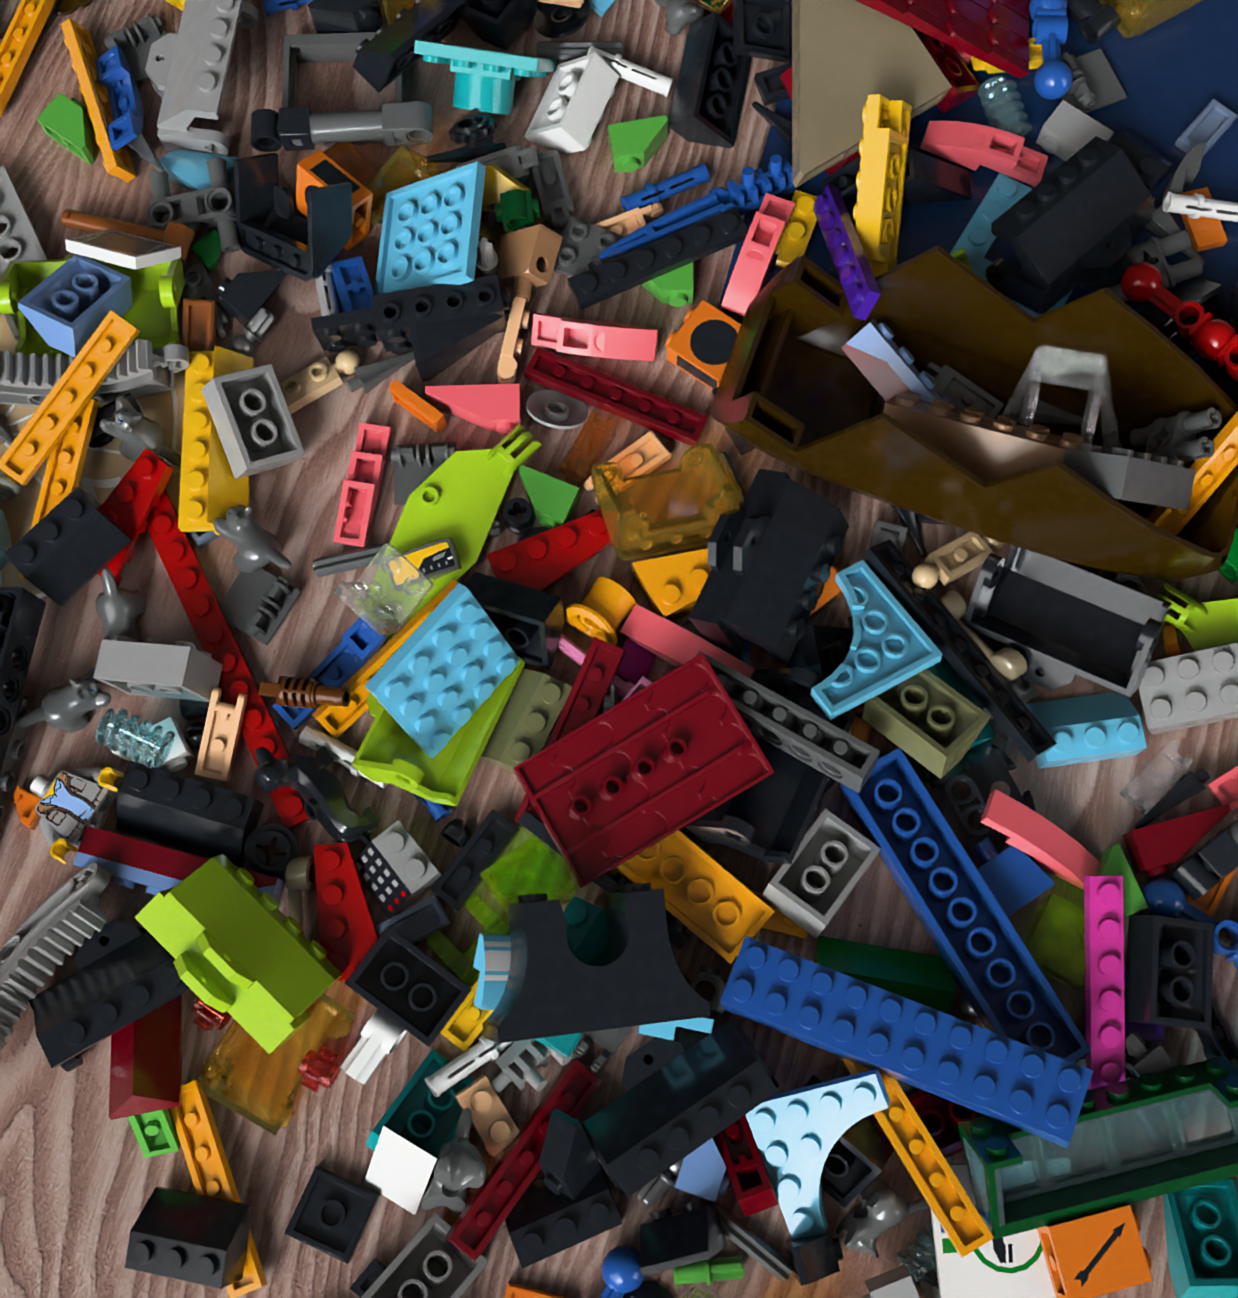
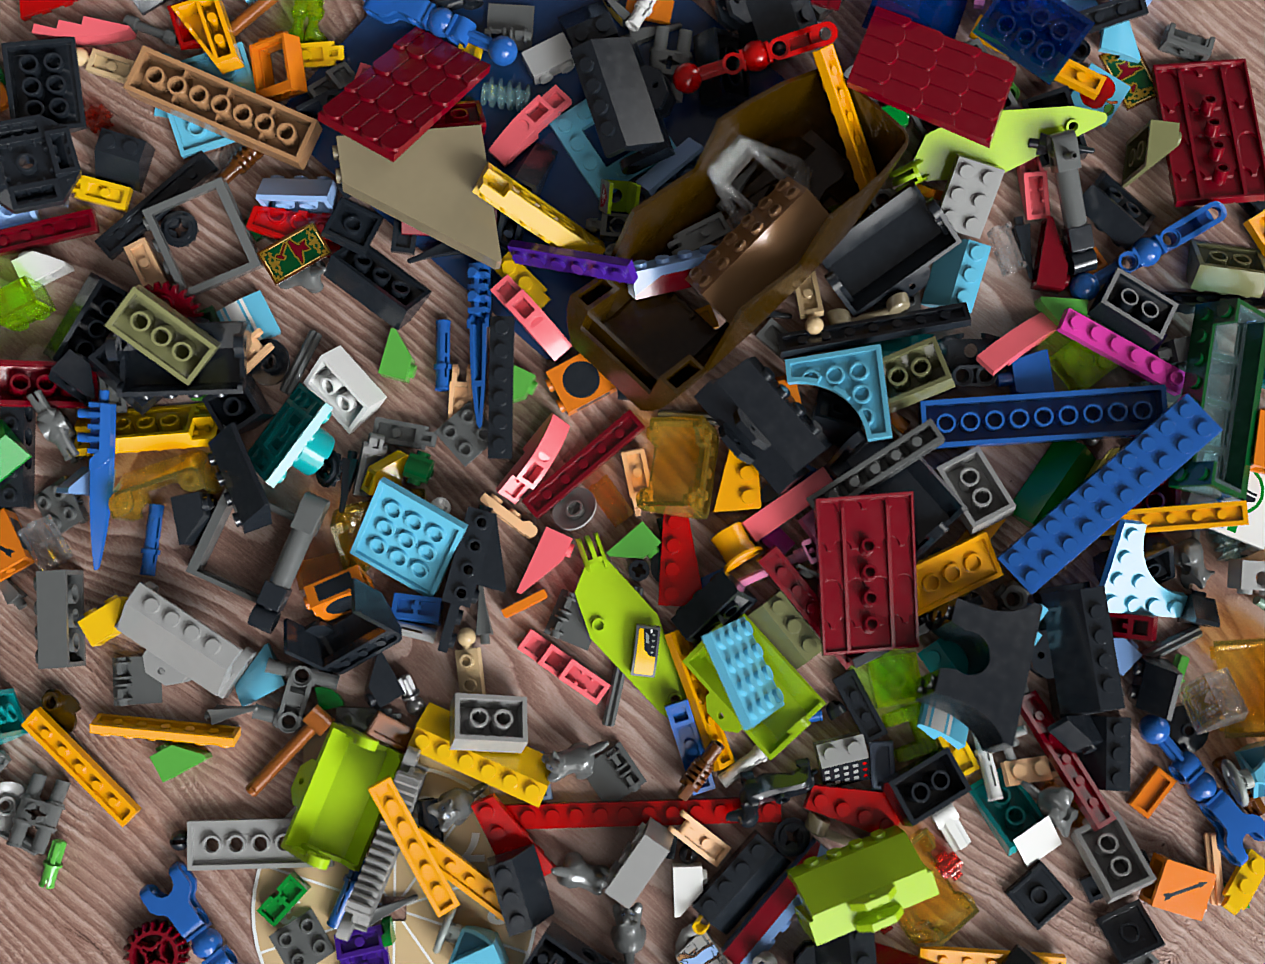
camera: 70 degrees left, 10 degrees up
medium blue slope [18,254,132,358] -> none
tile [65,229,181,269] -> none
blue slope [95,45,144,151] -> none
clear light blue piece [95,708,175,768] -> none
clear bracket [333,543,434,635] -> none
medium nougat torso [498,224,563,303] -> none
white pin [587,45,674,97] -> none
dark grey brick [1063,444,1195,510] -> none
dark grey pin [1129,407,1222,468] -> none

